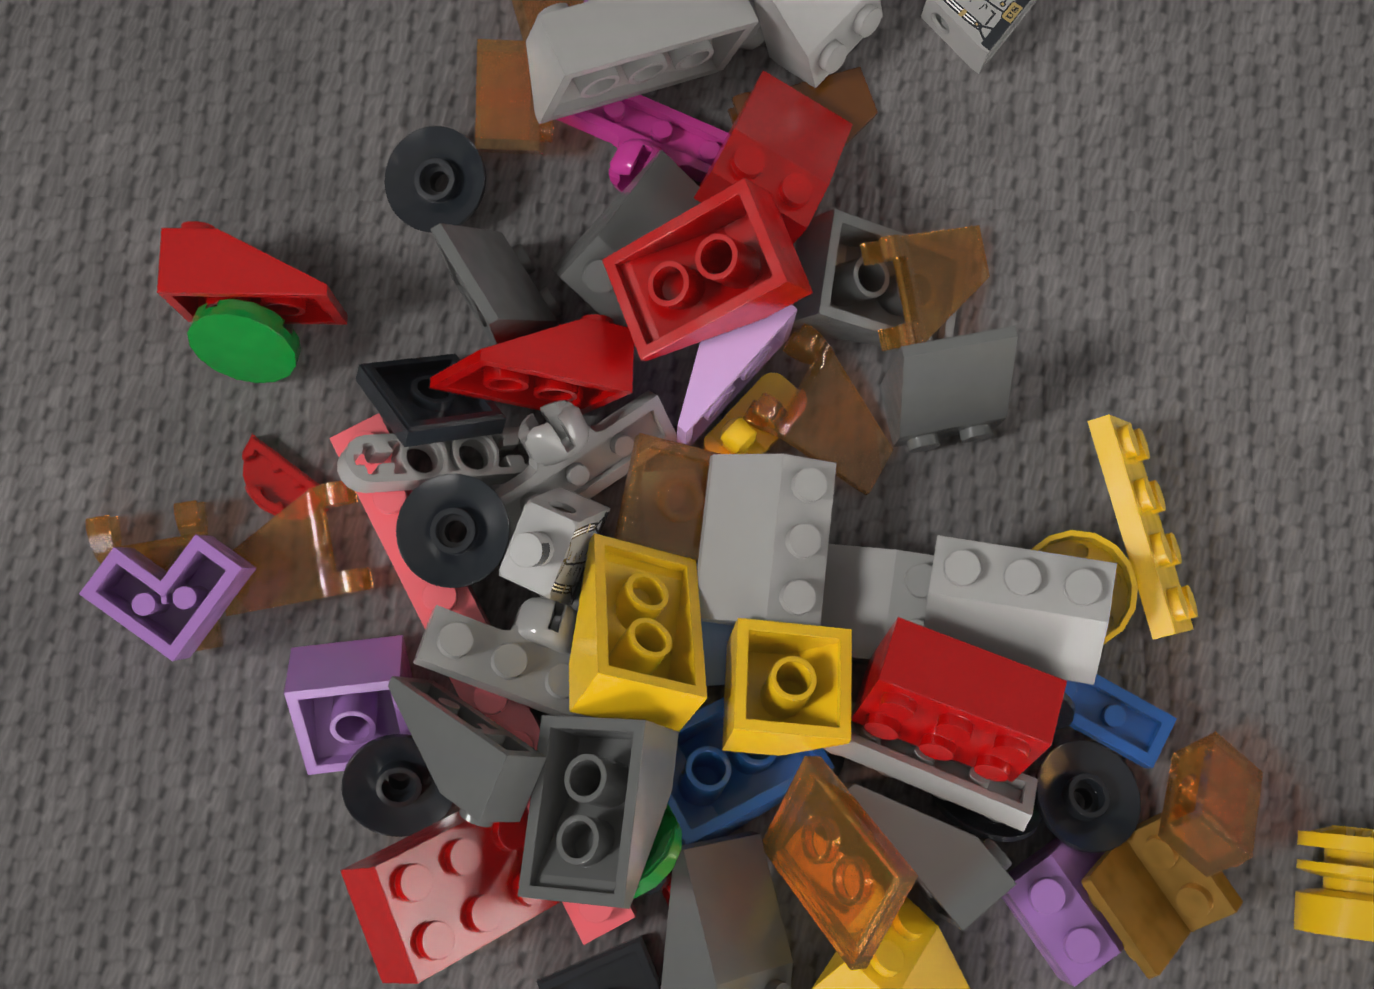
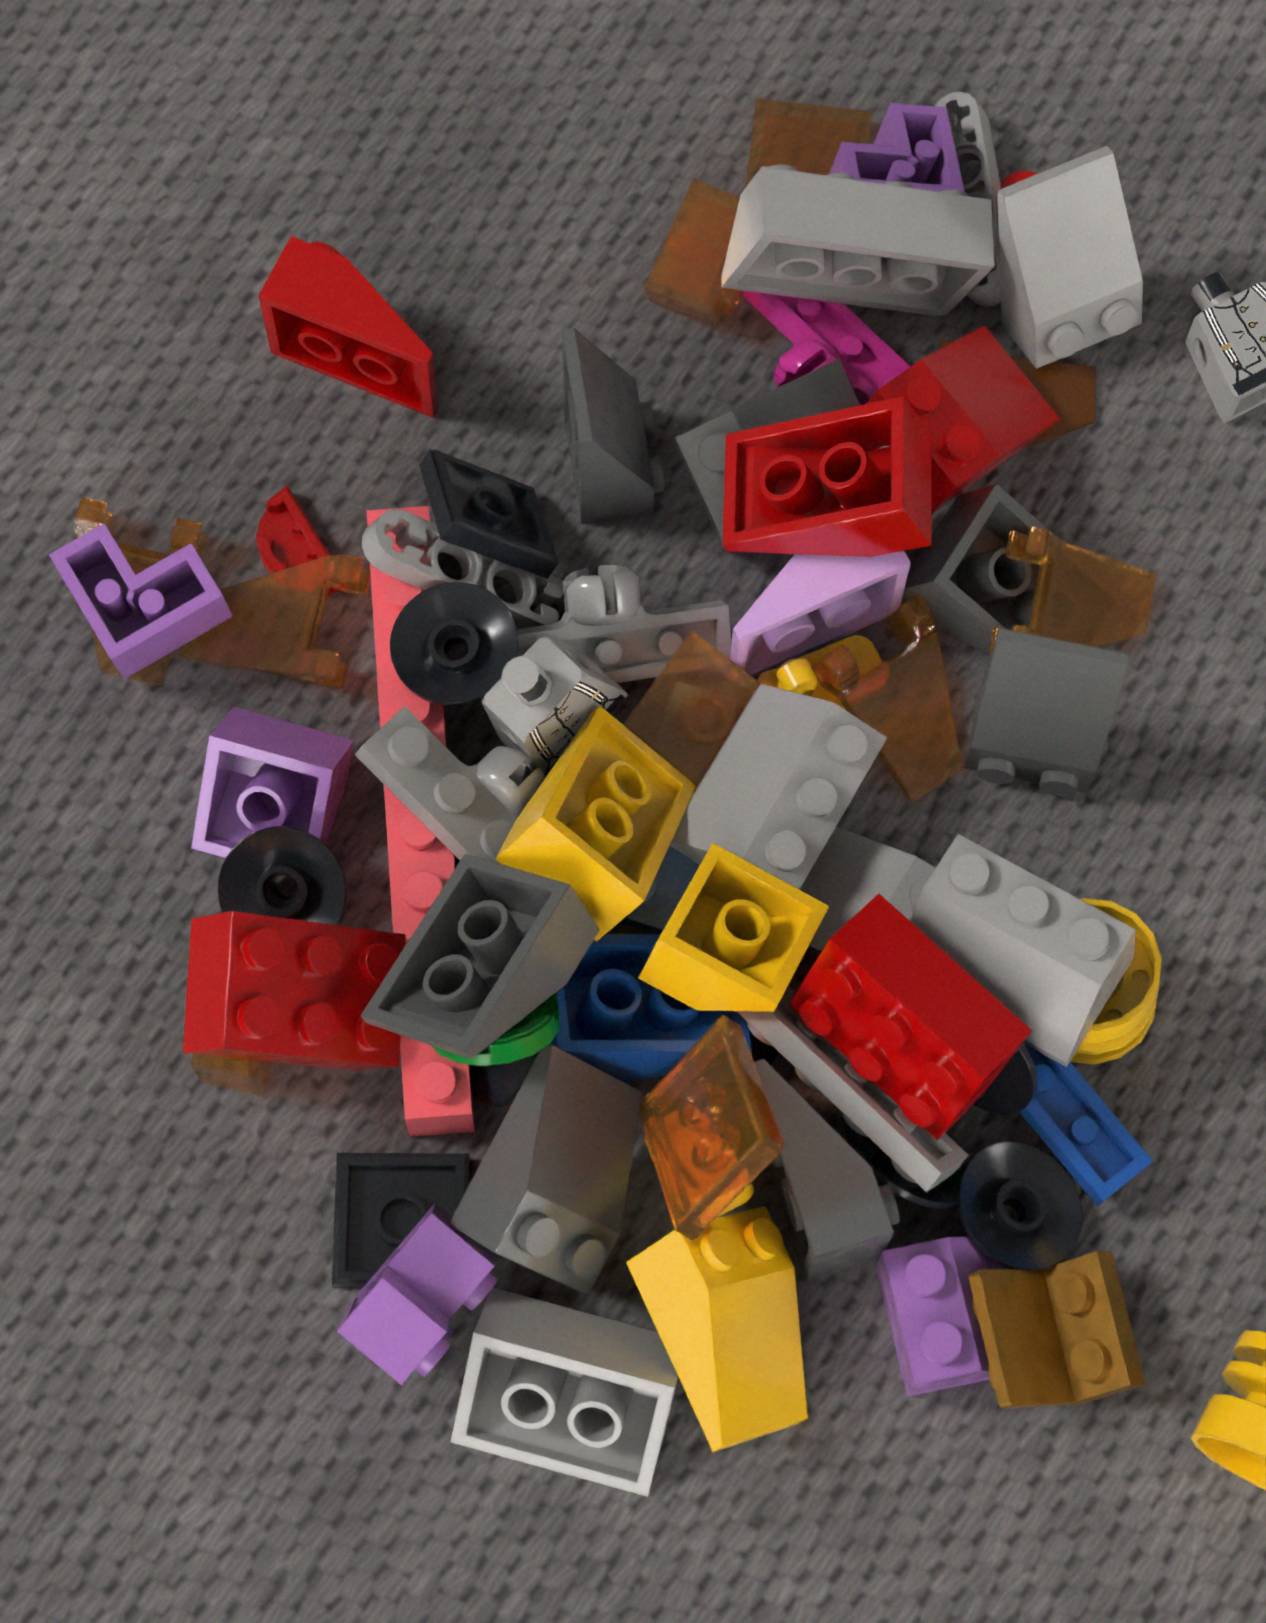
camera: 25 degrees right, 10 degrees down
green tile [187,299,301,383] -> none
black dish [384,126,486,233] -> none
dark grey slope [388,676,547,827] -> none
red slope [430,314,634,415] -> none
yellow plate [1087,414,1198,640] -> none
clear orange brick [1158,731,1263,877] -> none

